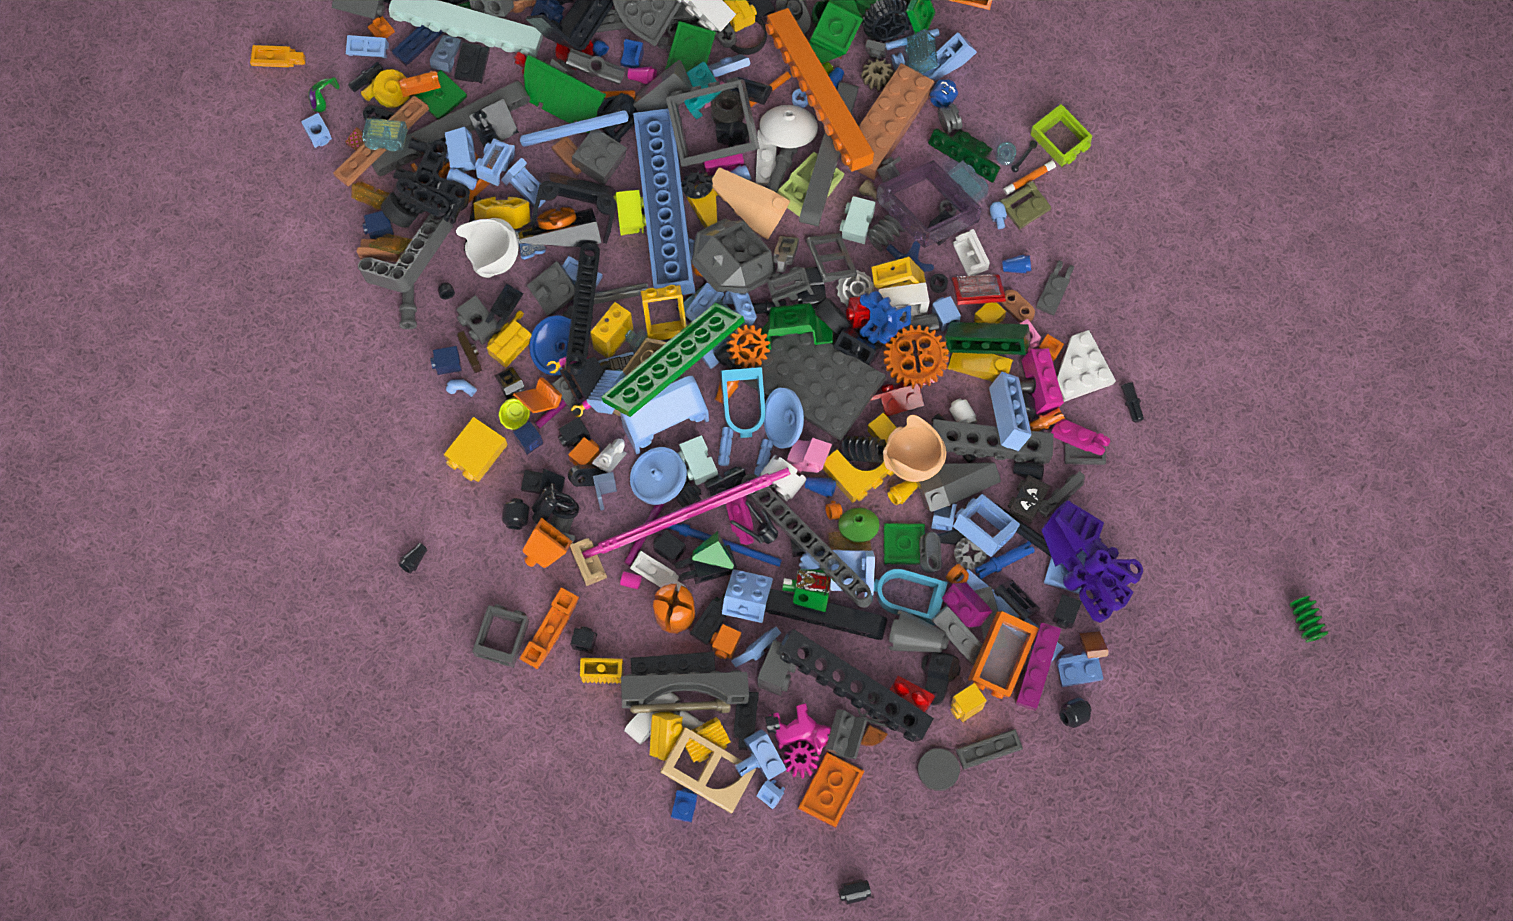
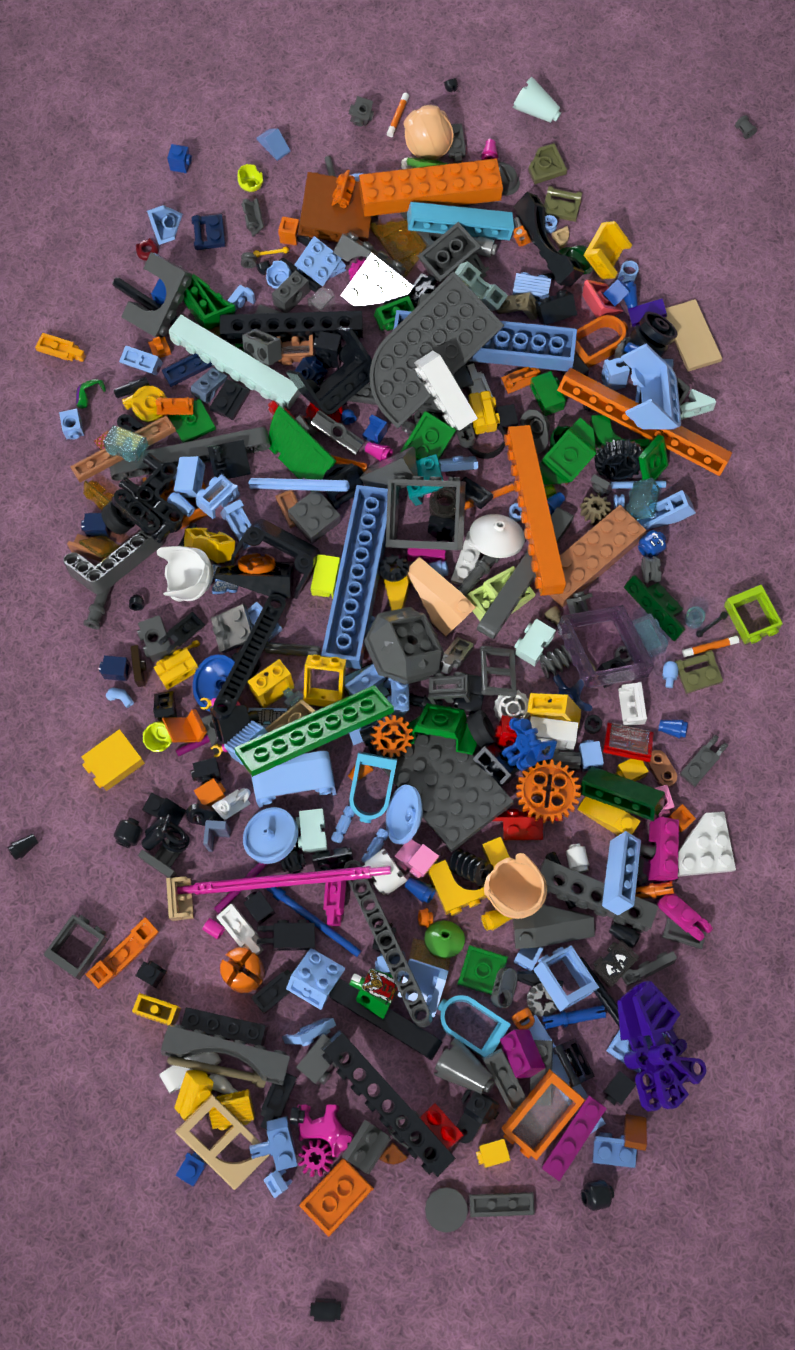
camera: 20 degrees right, 0 degrees up
dark blue brick [513,421,543,455] -> none
orange torso [522,518,572,568] -> none
slope [692,531,734,569] -> none
orange brick [710,624,742,659] -> none
black plant [730,501,778,544] -> none
black axle [1121,382,1144,423] -> none

